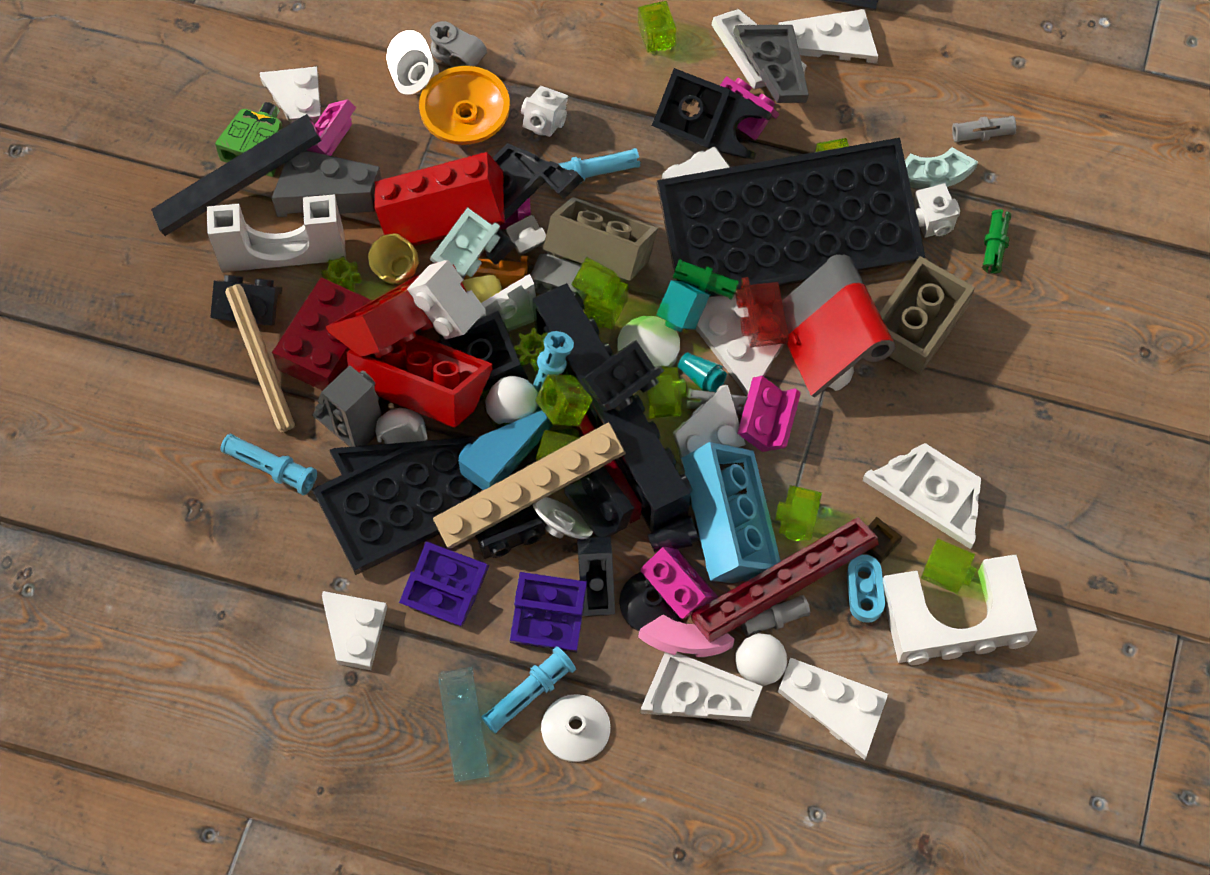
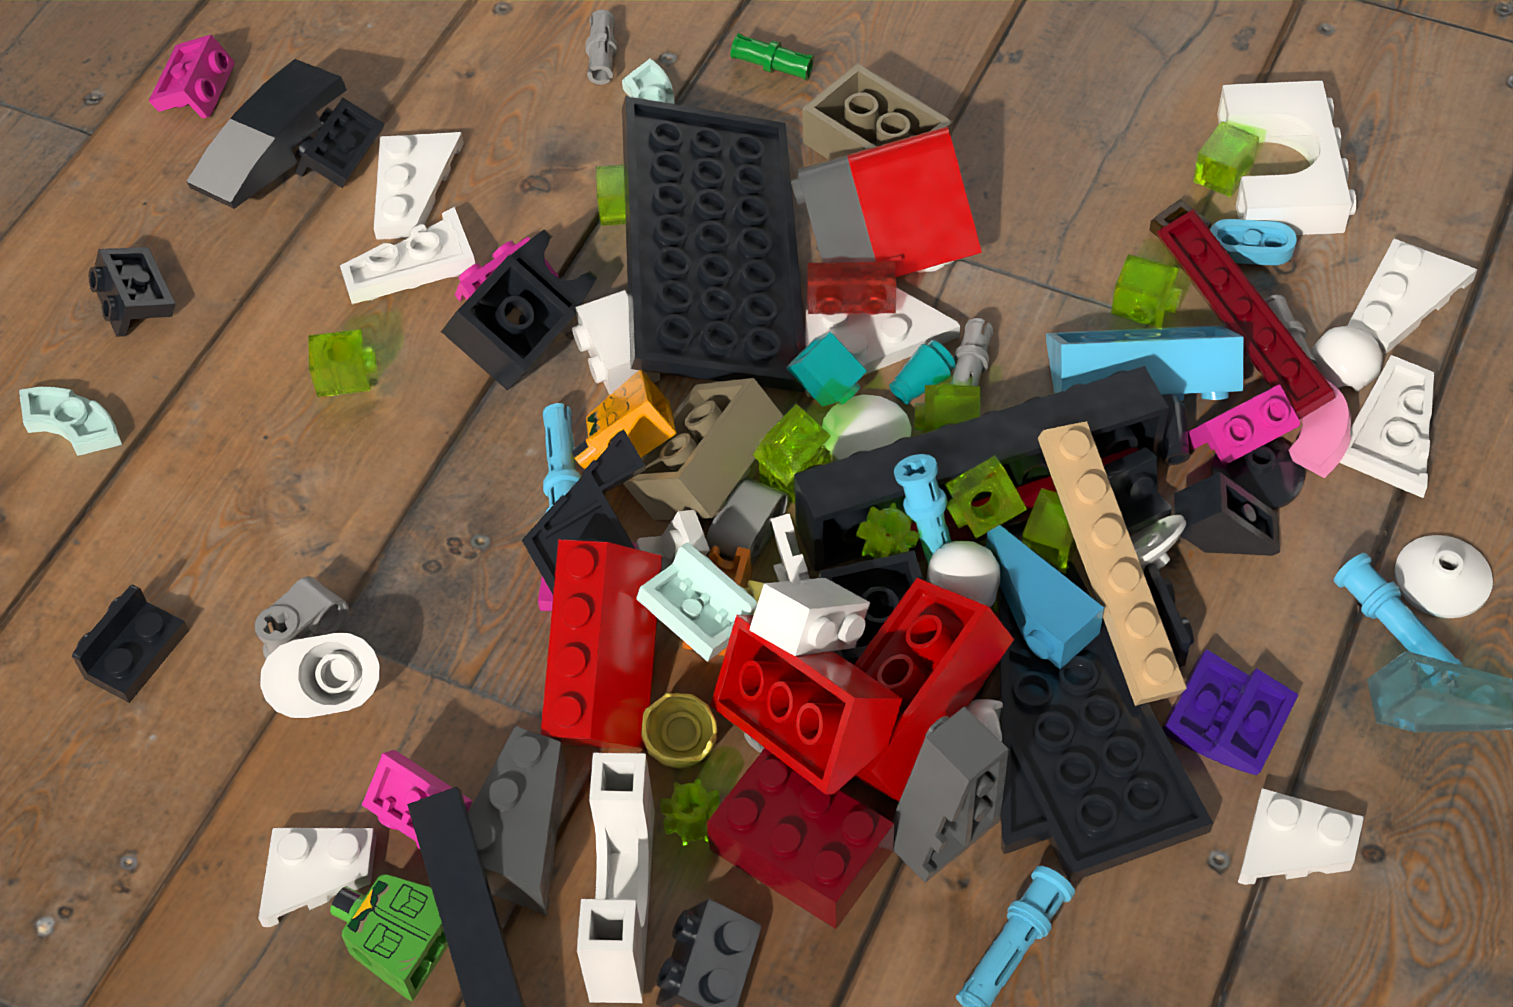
camera: 80 degrees left, 10 degrees down
tan axle [225,284,295,432] -> none
light orange dish [419,66,510,145] -> none
dark purple slope [509,572,587,653] -> none
white brick [521,86,568,137] -> none
black bracket [581,340,664,412] -> none
green pin [672,259,739,300] -> none
white wing [673,385,746,464] -> none
dark grey wing [733,25,809,103] -> none
dark pink bracket [737,376,801,452] -> none
white wing [863,443,981,549] -> none
white brick [914,183,960,238] -> none
none -> light orange torso [572,370,677,470]

